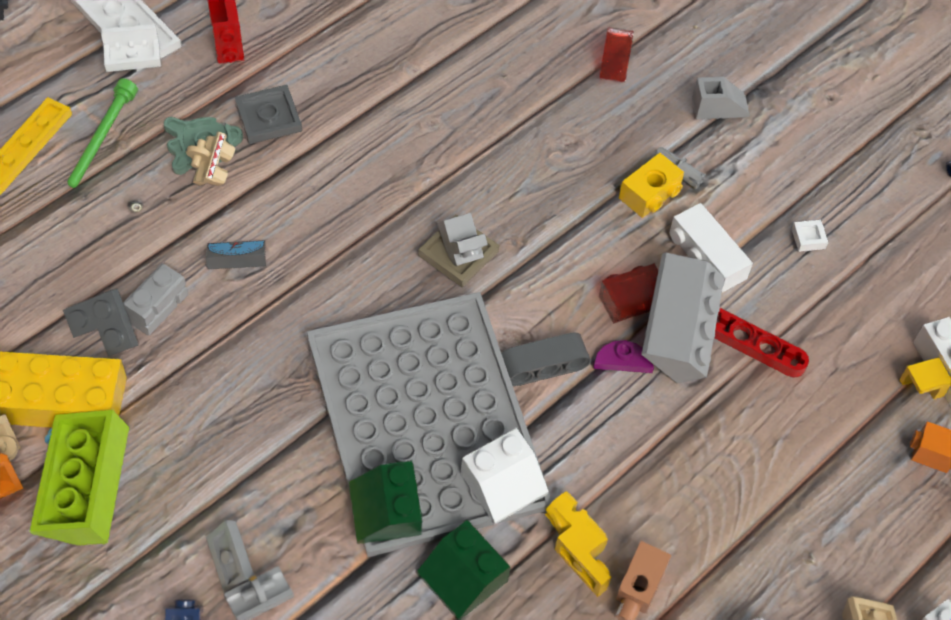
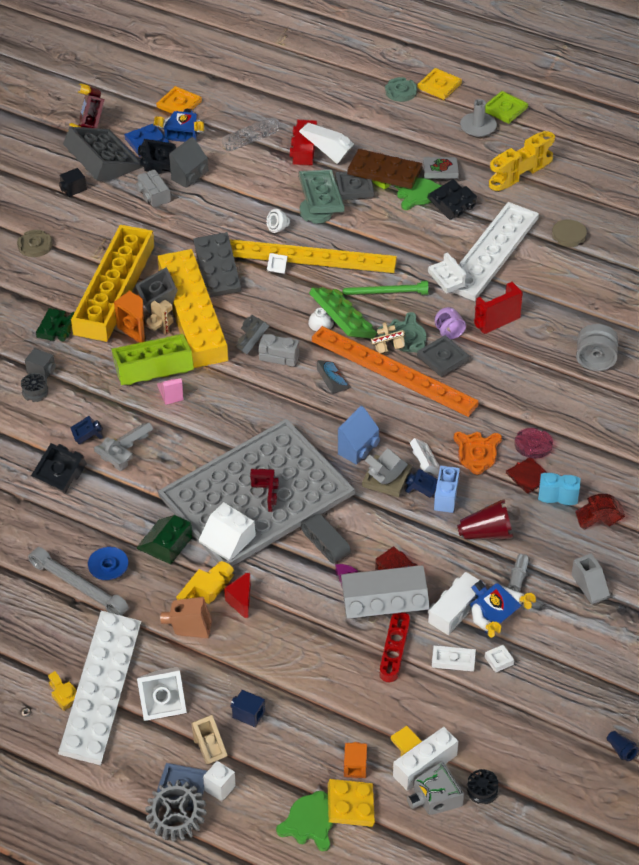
camera: 75 degrees right, 10 degrees down
dark green slope [349,460,422,544] -> none
yellow brick [619,153,684,218] -> none
none -> bright pink slope [157,378,183,405]
none -> red slope [224,573,251,618]
none -> dark blue brick [230,690,265,727]
none -> dark red bracket [250,469,279,512]
none -> white brick [308,308,334,332]
none -> bright green plate [309,287,377,339]
none -> orange plate [312,326,479,417]
none -> medium blue slope [338,406,380,465]
none -> dark blue bracket [405,469,438,498]
none -> white plate [410,438,440,475]
none -> white plate [432,645,476,672]
none -> lavender helmet [434,307,466,339]
none -> light blue slope [434,466,460,513]
none -> orange tile [453,432,502,475]
none -> dark red cone [457,499,514,539]
none -> torso [470,580,536,638]
none -> clear red piece [506,457,547,494]
none -> clear pink tile [514,428,553,459]
none -> medium azure brick [538,473,581,505]

